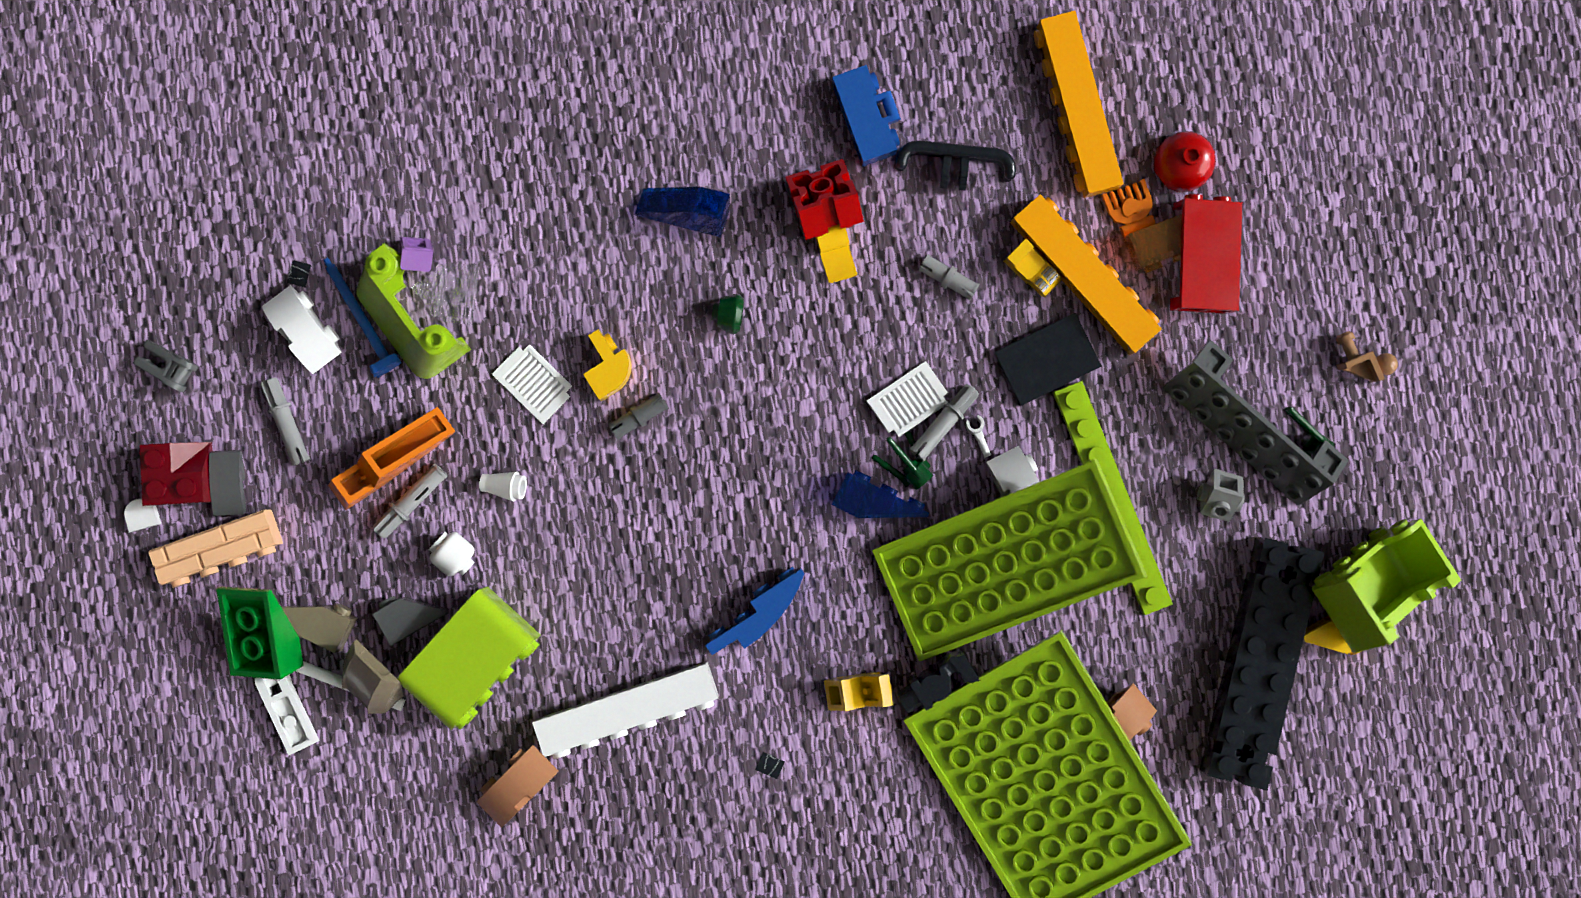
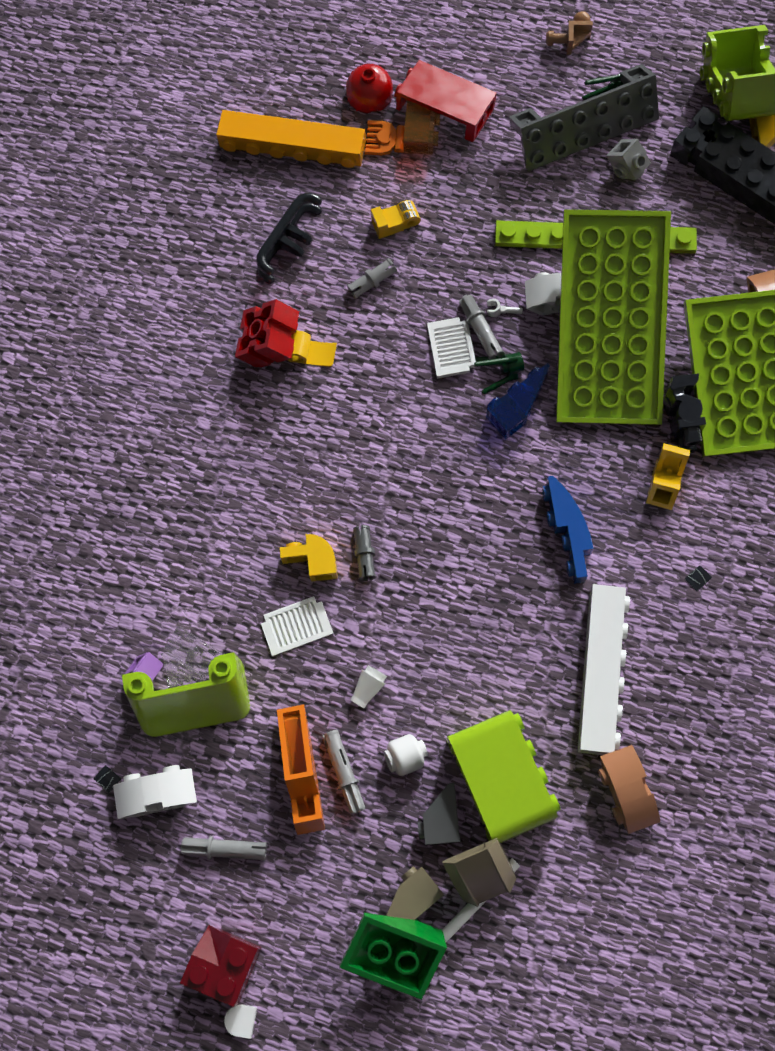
camera: 55 degrees left, 15 degrees down
dark grey piece [133,339,199,392] -> none
light nougat brick [149,510,283,588] -> none
dark grey slope [209,450,246,516] -> none
white plate [255,675,320,755] -> none
blue piece [323,258,401,378] -> none
clear blue slope [635,186,730,238] -> none
dark green cone [711,294,744,335] -> none
blue piece [832,65,901,167] -> none
black tile [994,313,1102,406] -> none
light orange brick [1010,194,1162,355] -> none

